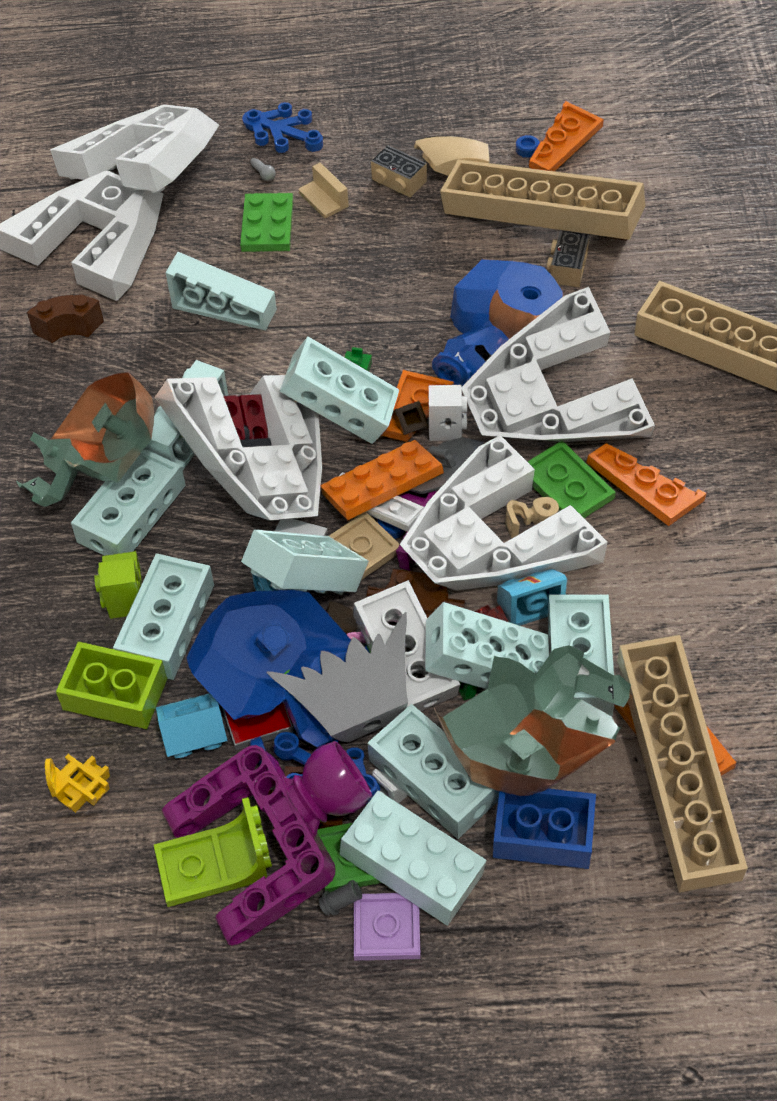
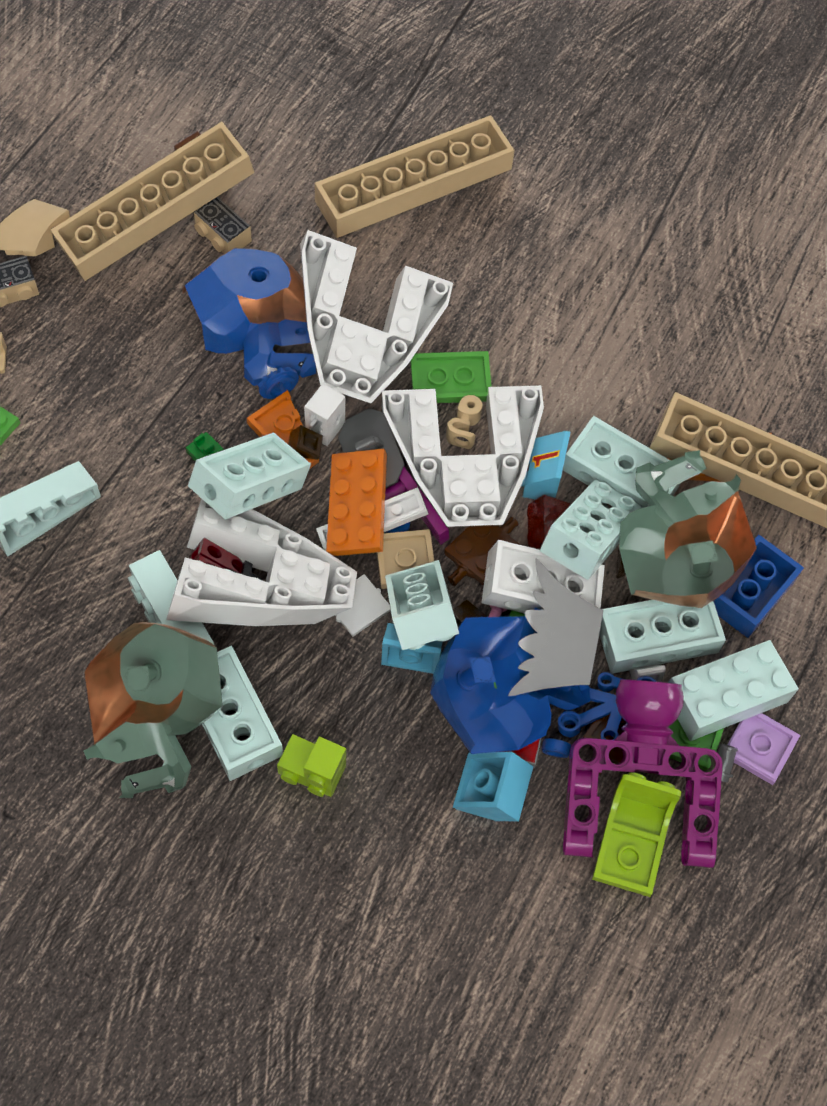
camera: 65 degrees left, 10 degrees up
yellow piece [45,754,110,813] -> none
lime brick [56,642,167,729] -> none
light aqua brick [113,553,214,680] -> none
blue tile [516,135,539,158] -> none
orange wing [529,101,604,172] -> none
orange wing [586,443,707,526] -> none

